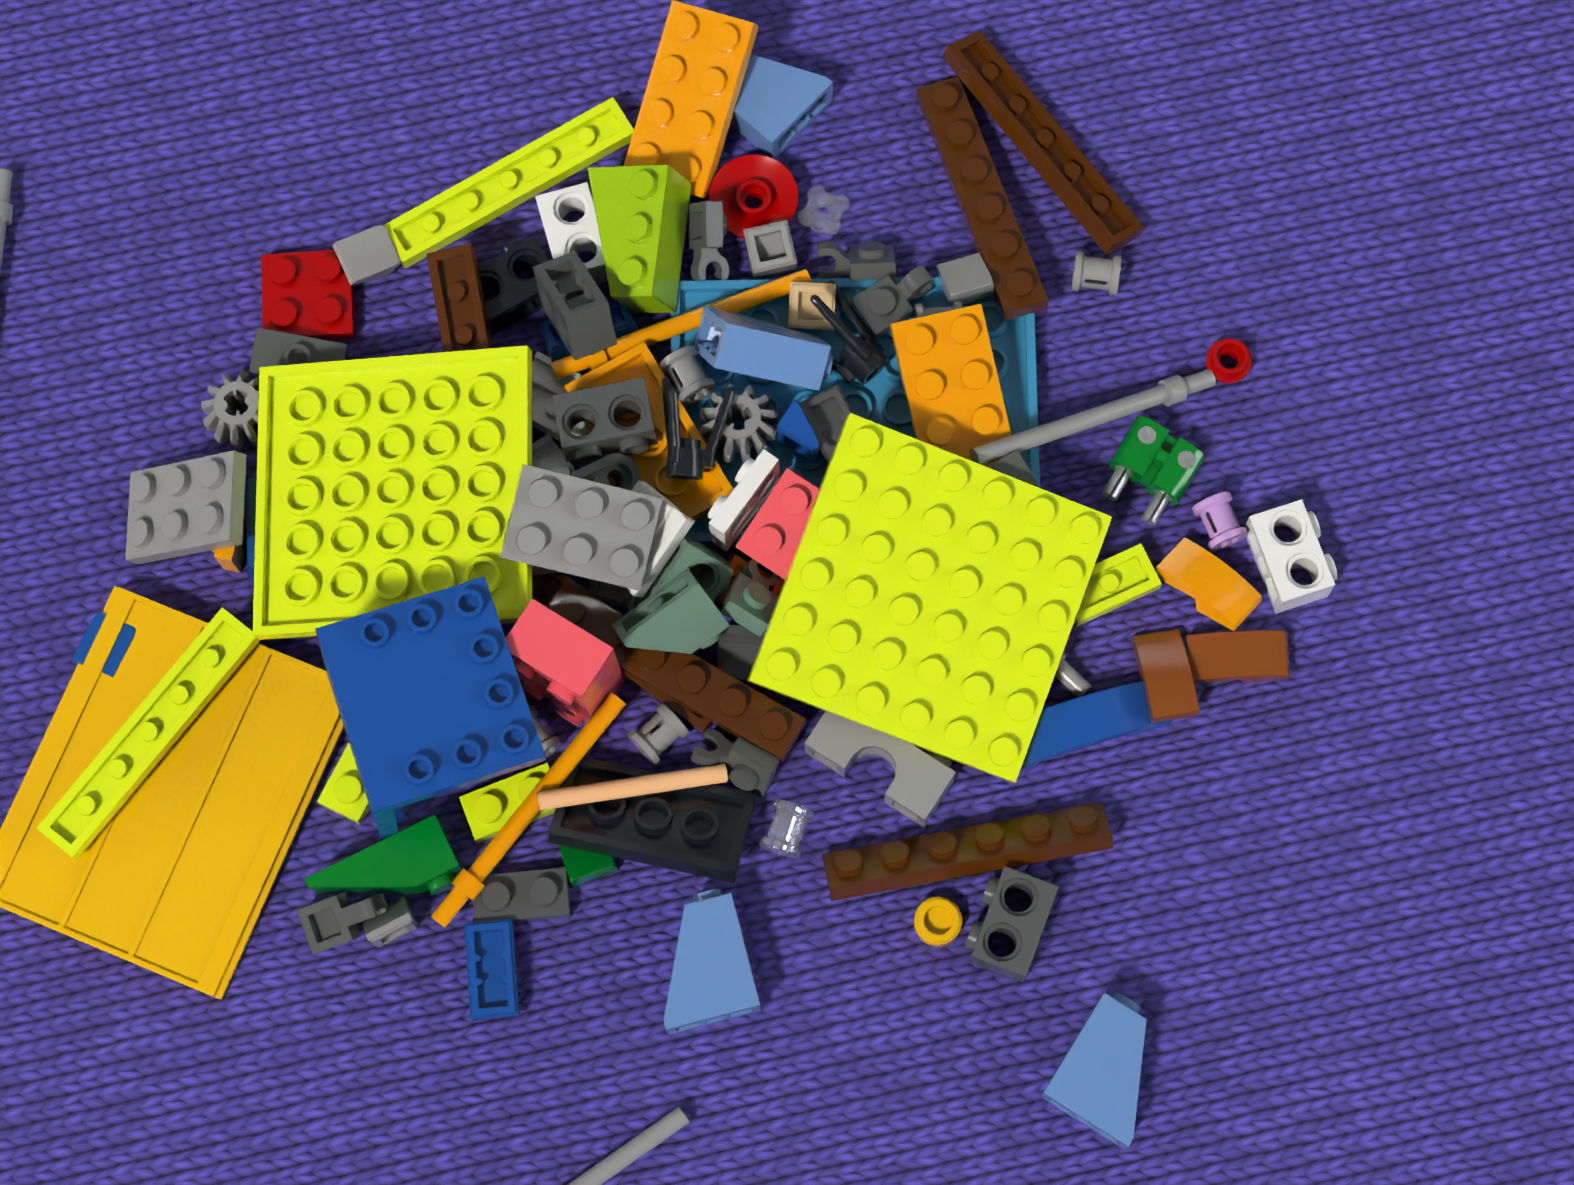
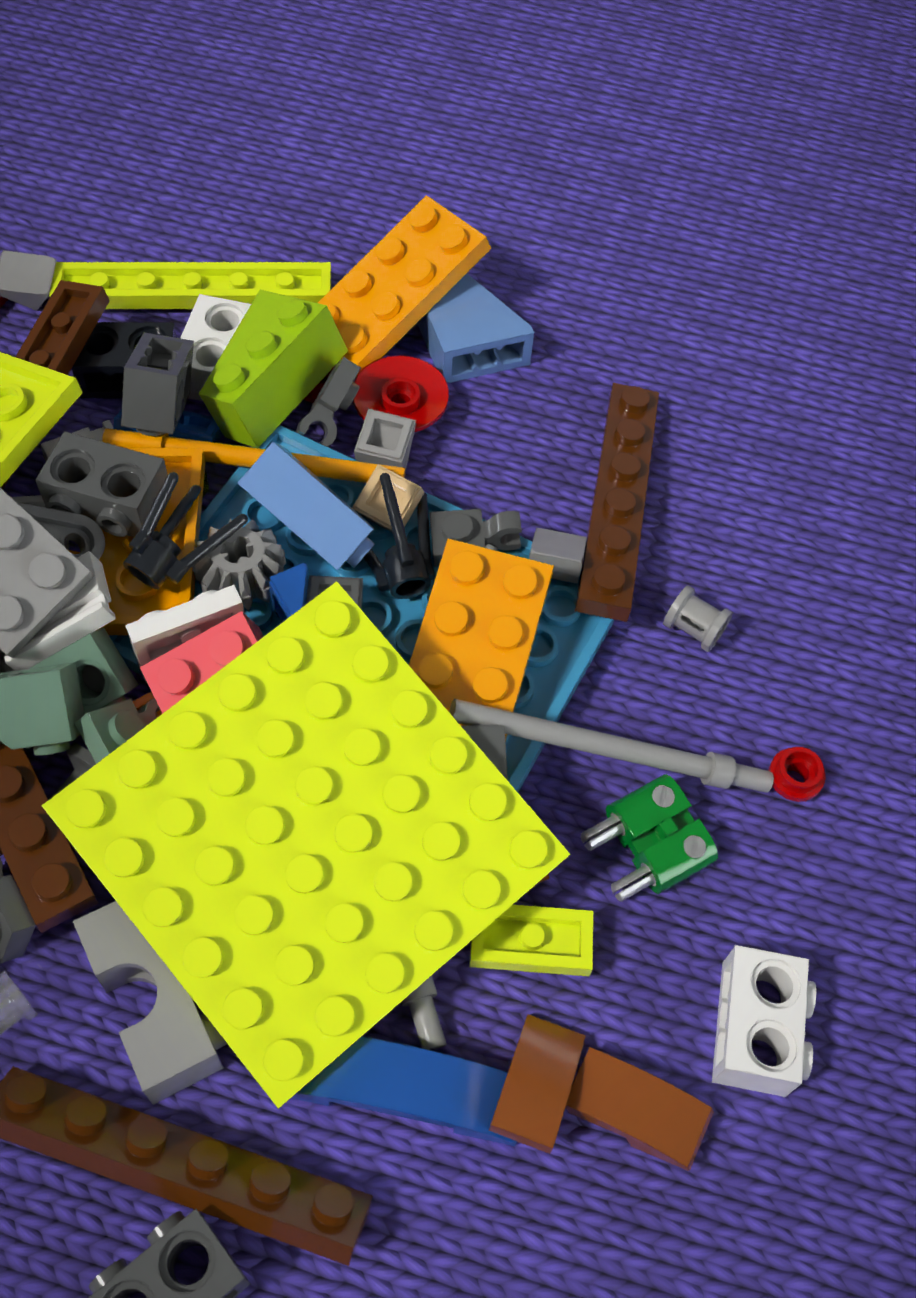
camera: 20 degrees right, 15 degrees down
light grey bush [659,346,716,407] -> none
clear plate [798,186,850,235] -> none
dark grey plate [817,241,896,281] -> none
yellow tile [914,897,962,947] -> none
reddish brown plate [942,30,1145,255] -> none
light orange slope [1156,537,1262,631] -> none
lavender bush [1192,491,1248,551] -> none

